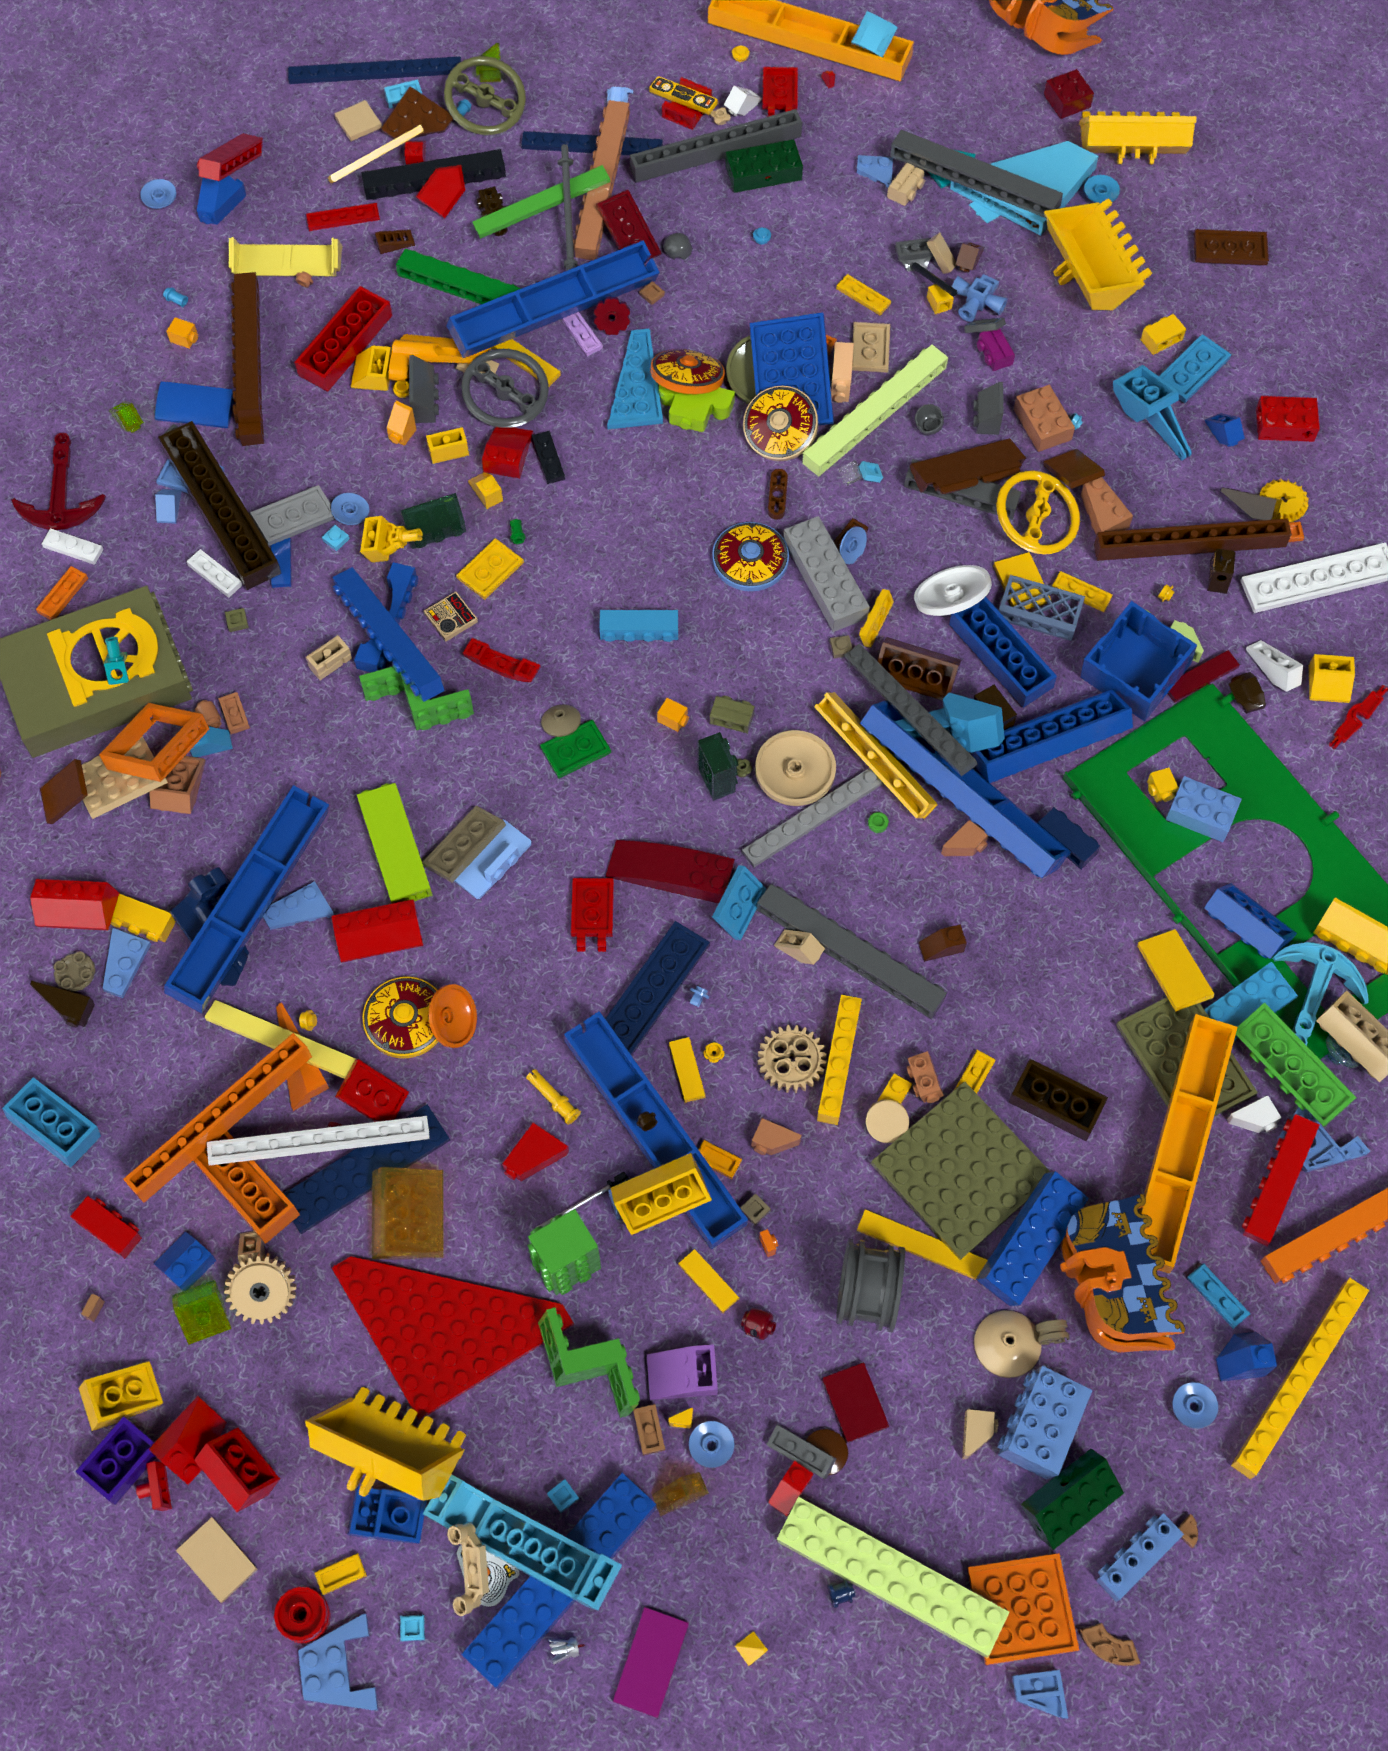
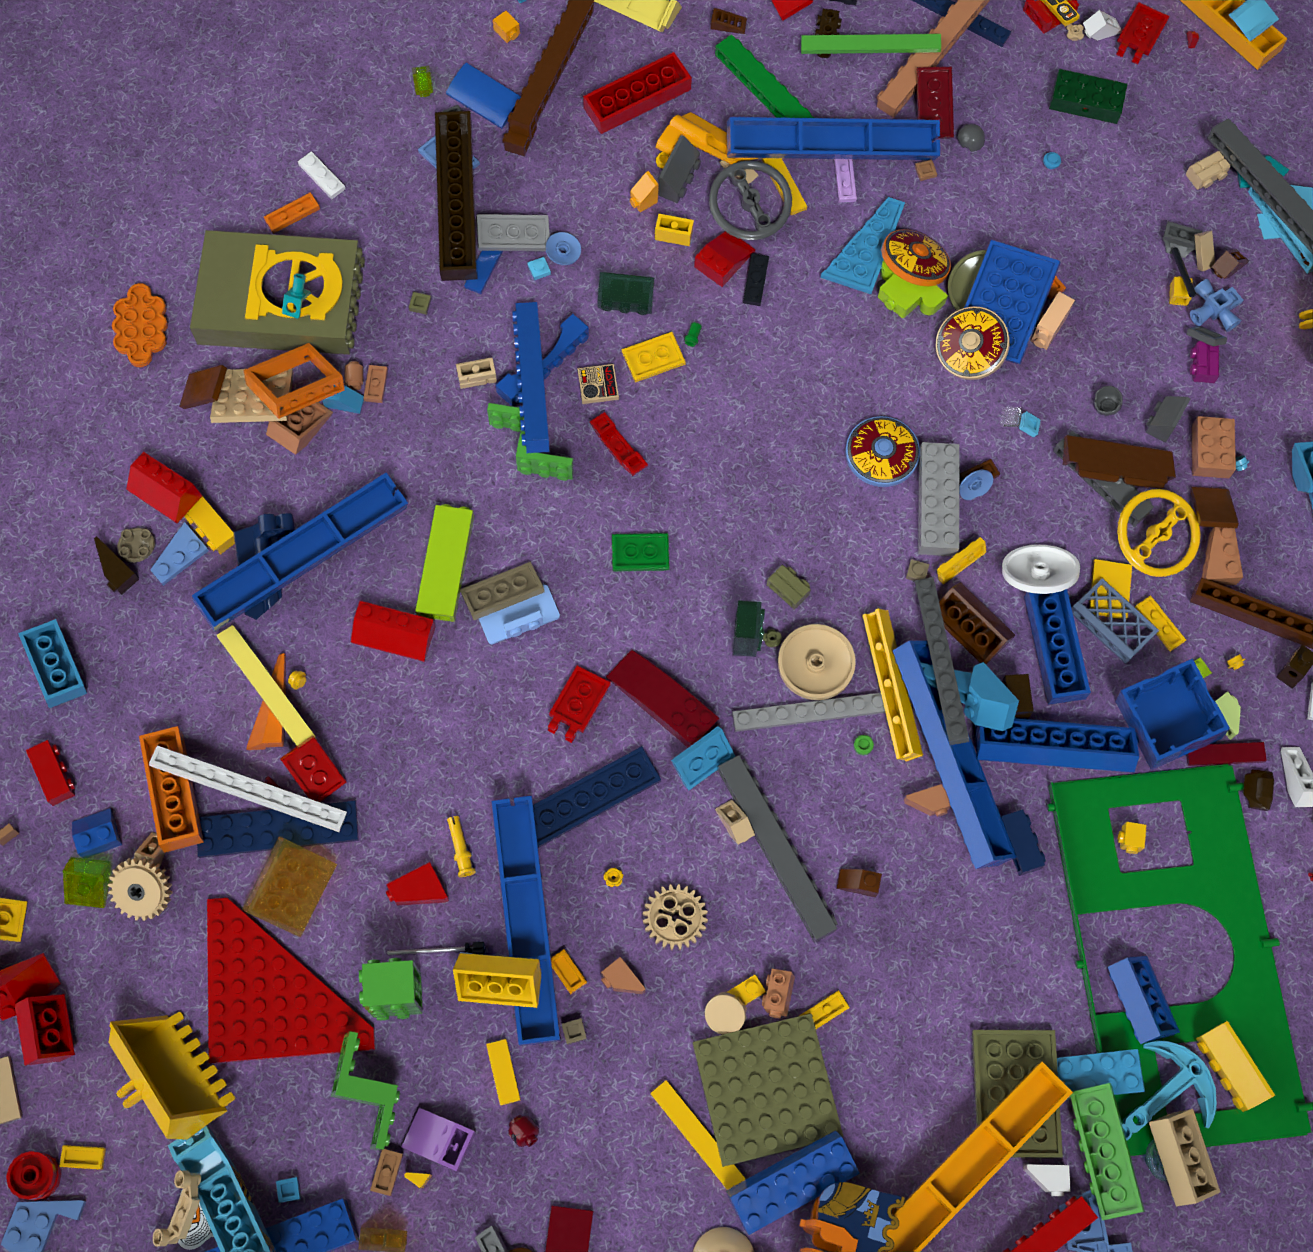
camera: 25 degrees right, 5 degrees up
dark red piece [12,433,106,530] -> none
orange brick [123,1033,312,1203] -> none
medium blue slope [155,489,182,524] -> none
white plate [186,549,242,598] -> none
medium blue wing [263,881,334,930] -> none
nougat plate [295,271,313,288] -> none
blue slope [348,1486,427,1544] -> none
yellow slope [351,346,392,391] -> none
yellow brick [360,516,423,563] -> none
dish [362,977,439,1058] -> none
medium azure tile [400,1615,425,1642] -> none
orange dish [429,984,477,1048] -> none
yellow slope [468,472,503,509] -> none
dark tan dish [541,705,581,737] -> none
dark grey bar [557,144,578,271] -> none
dark red plant [594,297,630,335] -> none
dark azure brick [600,610,678,642] -> none
dark grey brick [630,109,802,183] -> none
dark brown plate [636,1111,657,1131] -> none
light orange brick [657,698,689,732] -> none
yellow tile [669,1037,705,1103] -> none
medium blue dish [689,1421,734,1468] -> none
medium blue plate [690,986,710,1007] -> none
orange plate [759,1229,778,1258] -> none
reddish brown beam [768,469,788,520] -> none
yellowish green brick [803,345,948,477] -> none
yellow arch [817,995,862,1125] -> none
yellow tile [836,274,891,316] -> none
dark grey wheel [836,1238,905,1333] -> none
tan tile [852,322,890,372] -> none
medium blue wing [857,155,893,188] -> none
dark brown brick [1008,1059,1108,1141] -> none
yellow tile [1137,929,1214,1011] -> none
medium blue brick [1166,776,1242,842] -> none

